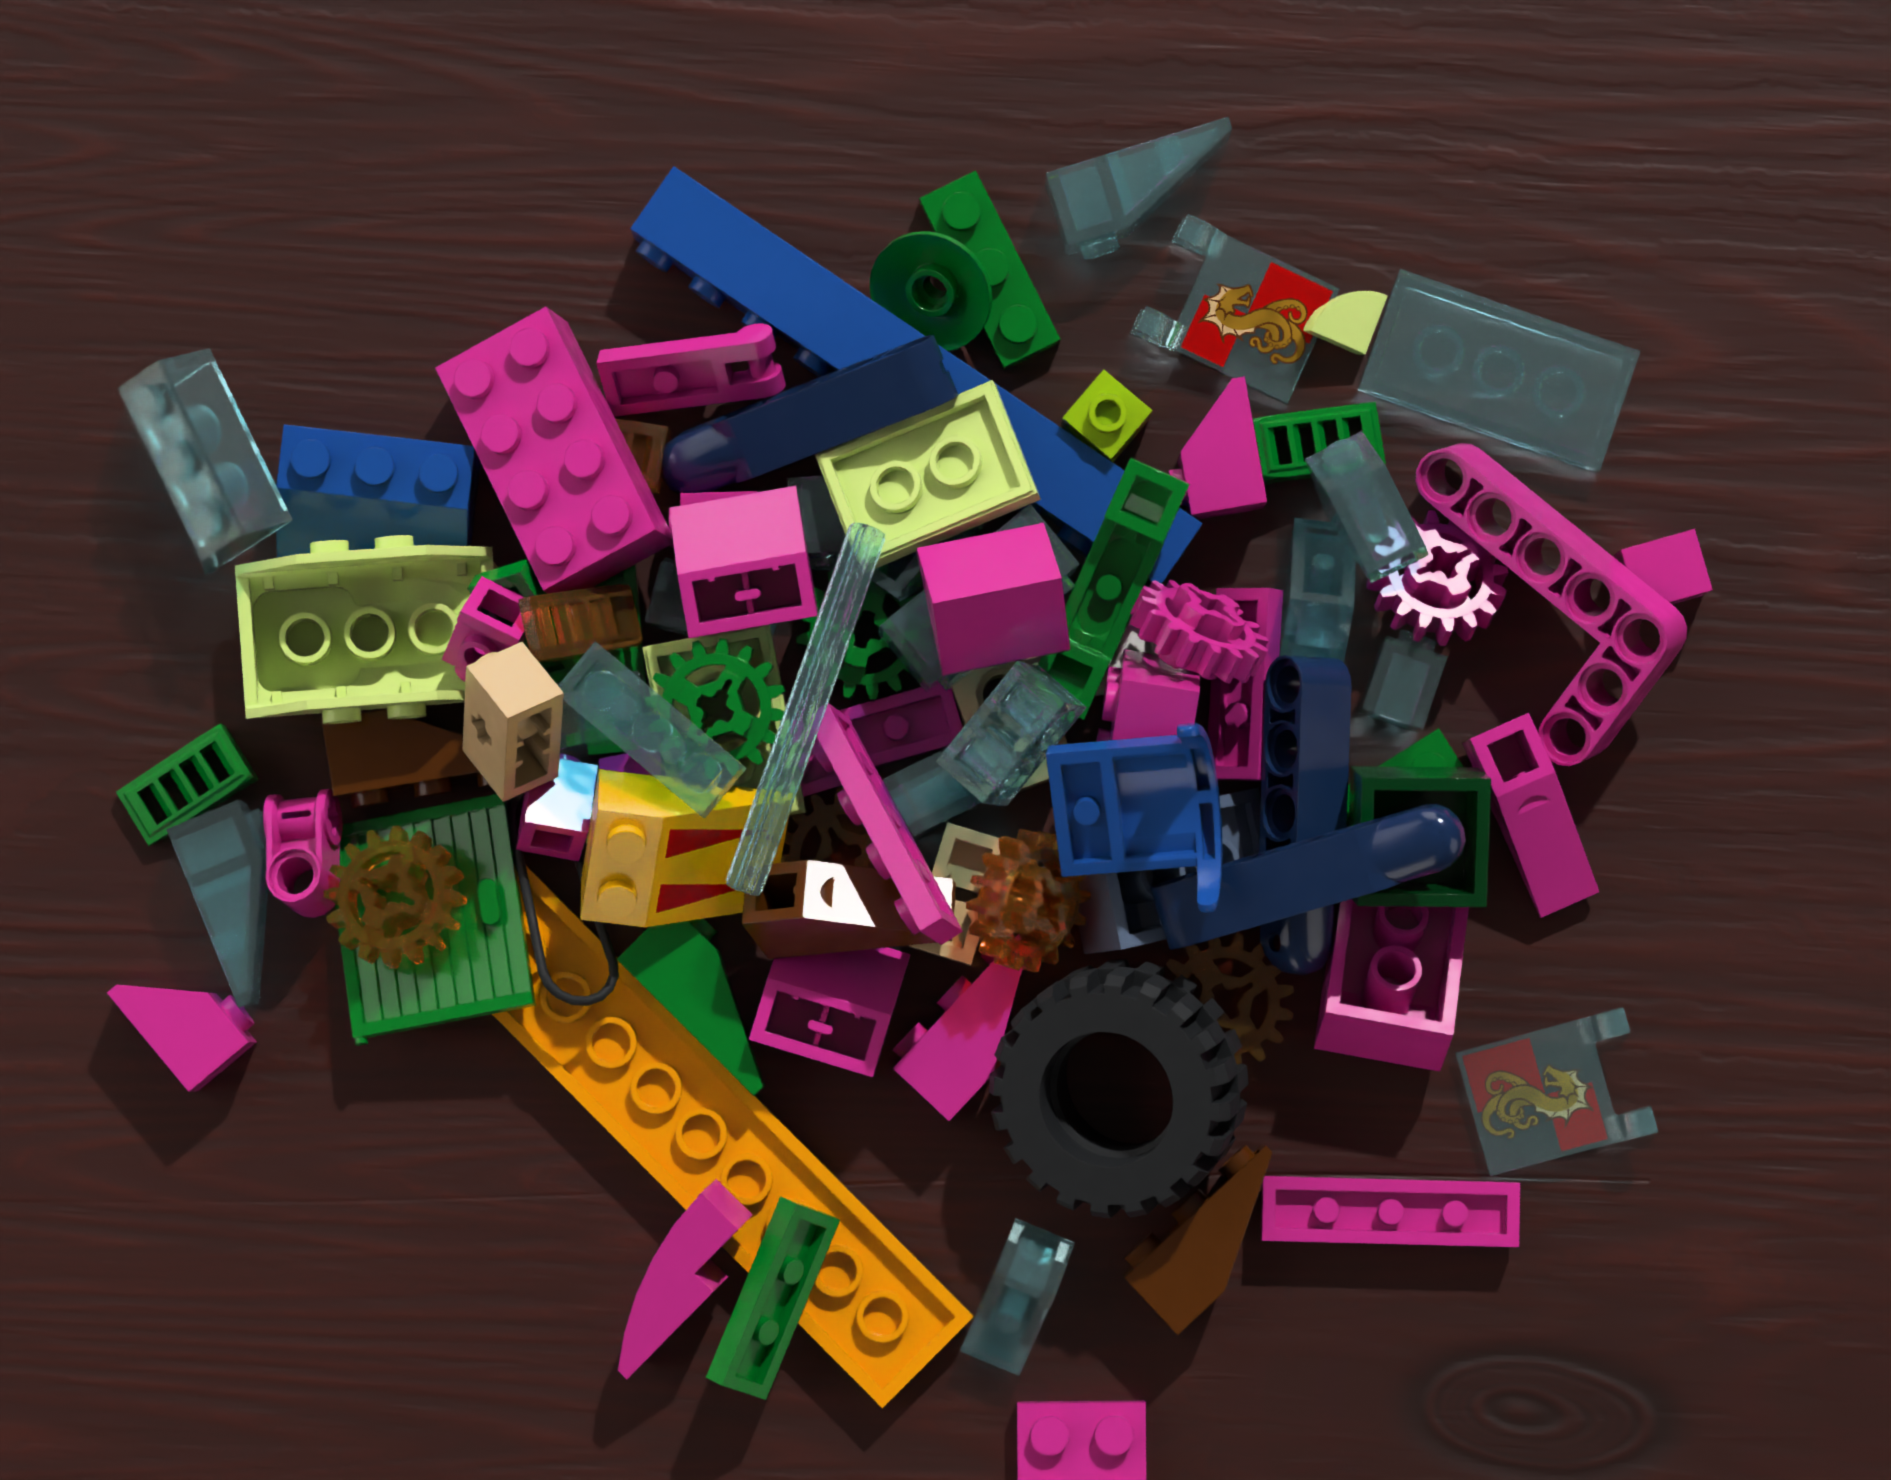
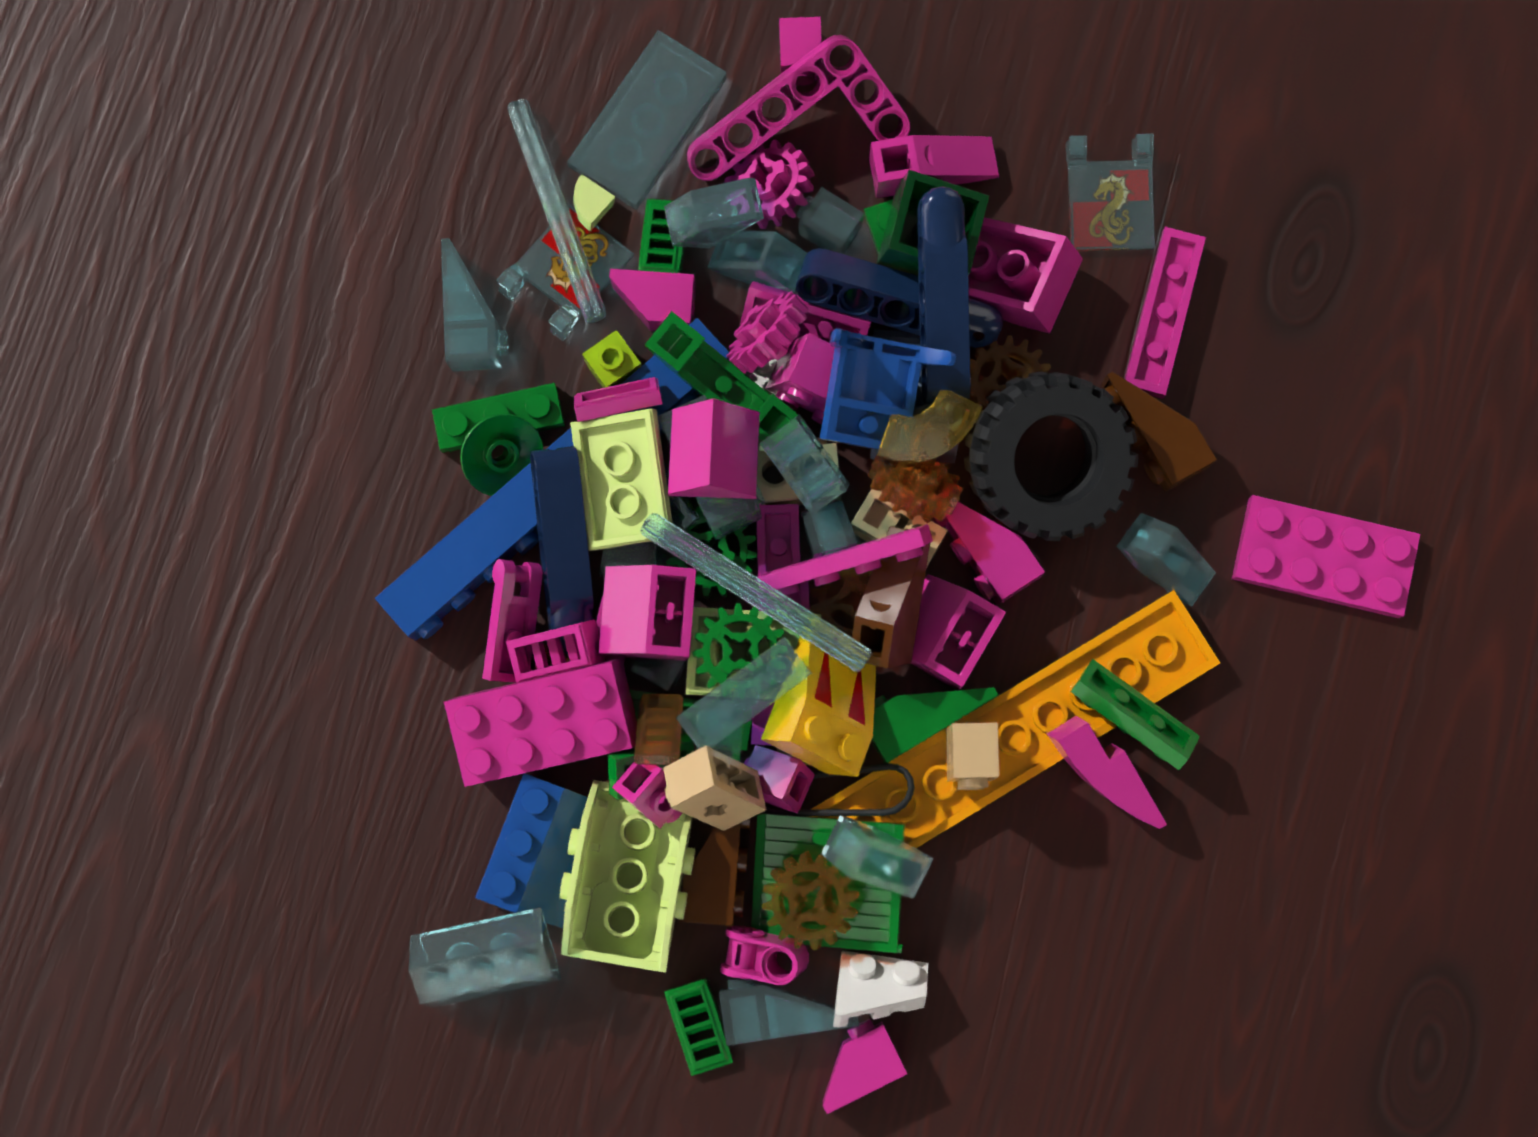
camera: 70 degrees left, 5 degrees down
none -> dark pink slope [506,619,605,683]
none -> clear light blue axle [507,99,606,324]
none -> dark pink tile [574,377,663,422]
none -> clear light blue slope [821,815,933,898]
none -> white wing [833,951,929,1027]
none -> clear yellow tile [877,390,983,462]
none -> tan brick [946,723,999,790]

